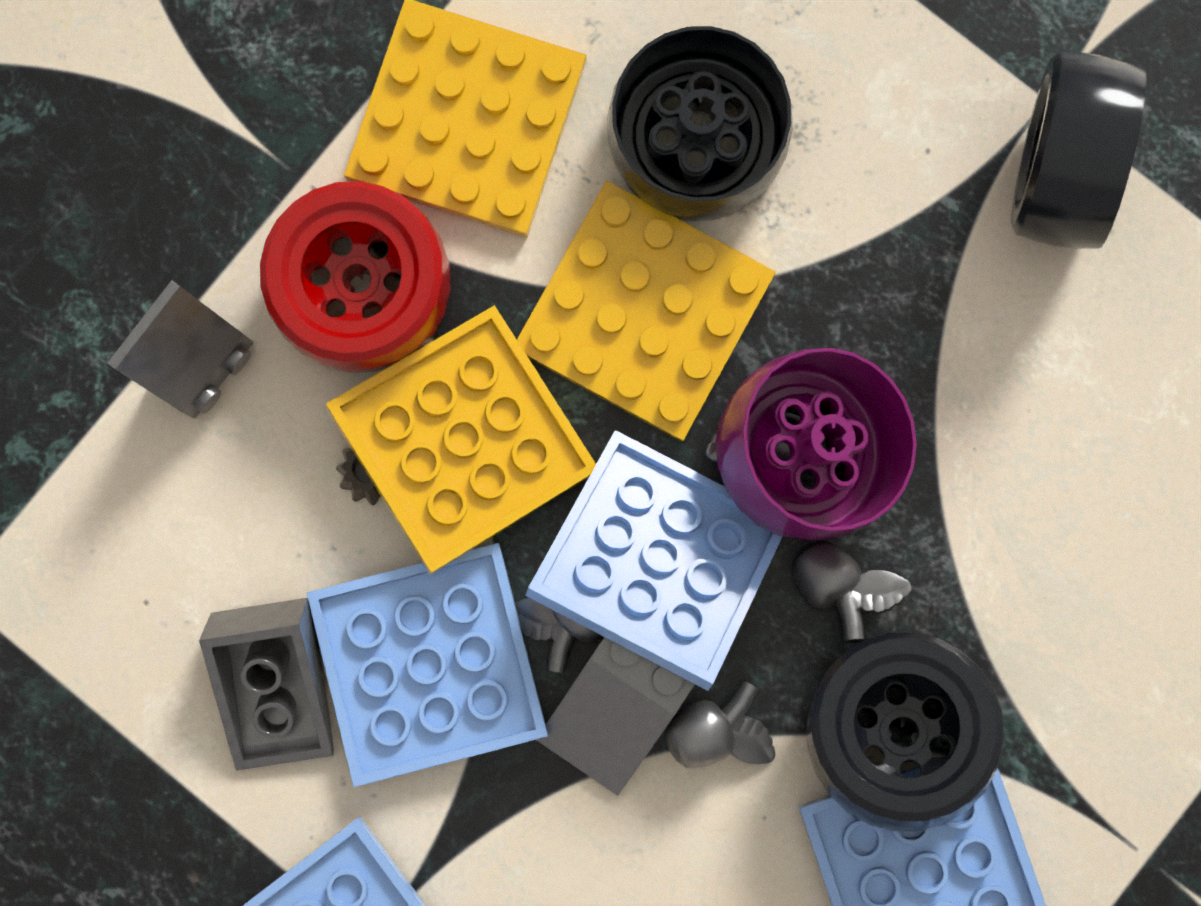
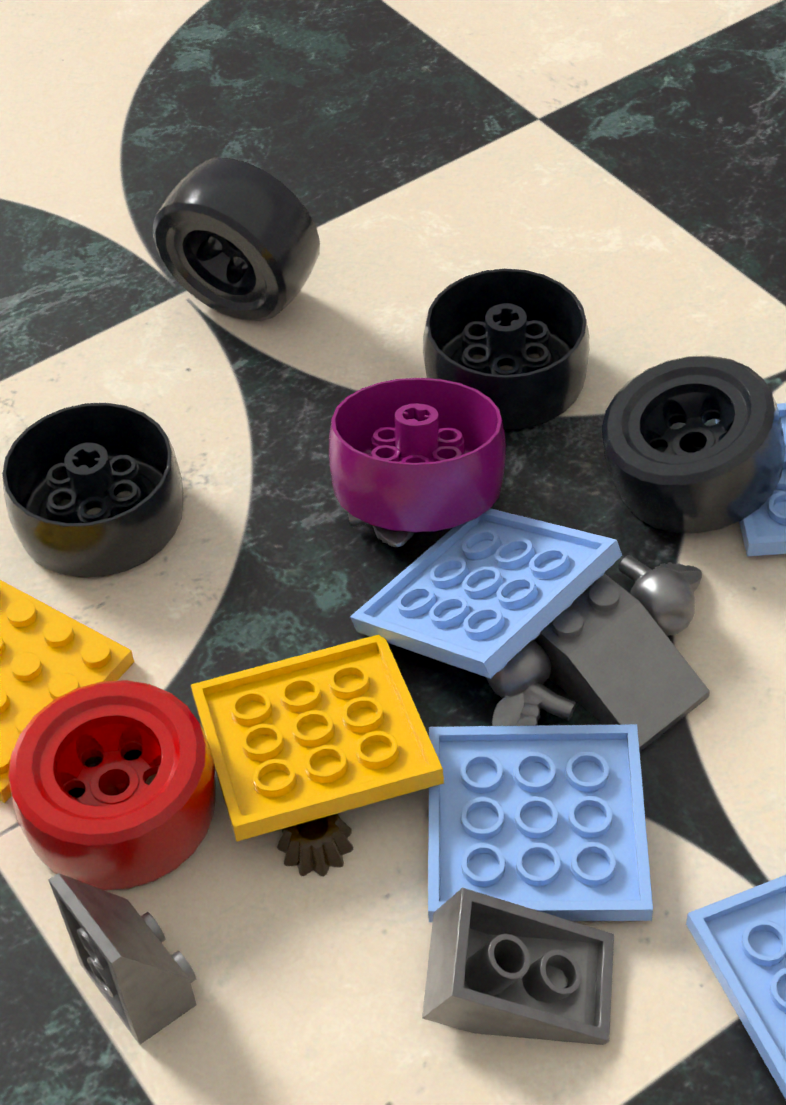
camera: 75 degrees left, 35 degrees down
yellow plate [517,180,776,443] -> none
flat silver piece [793,541,912,643] -> none
none -> black wheel [423,269,590,430]

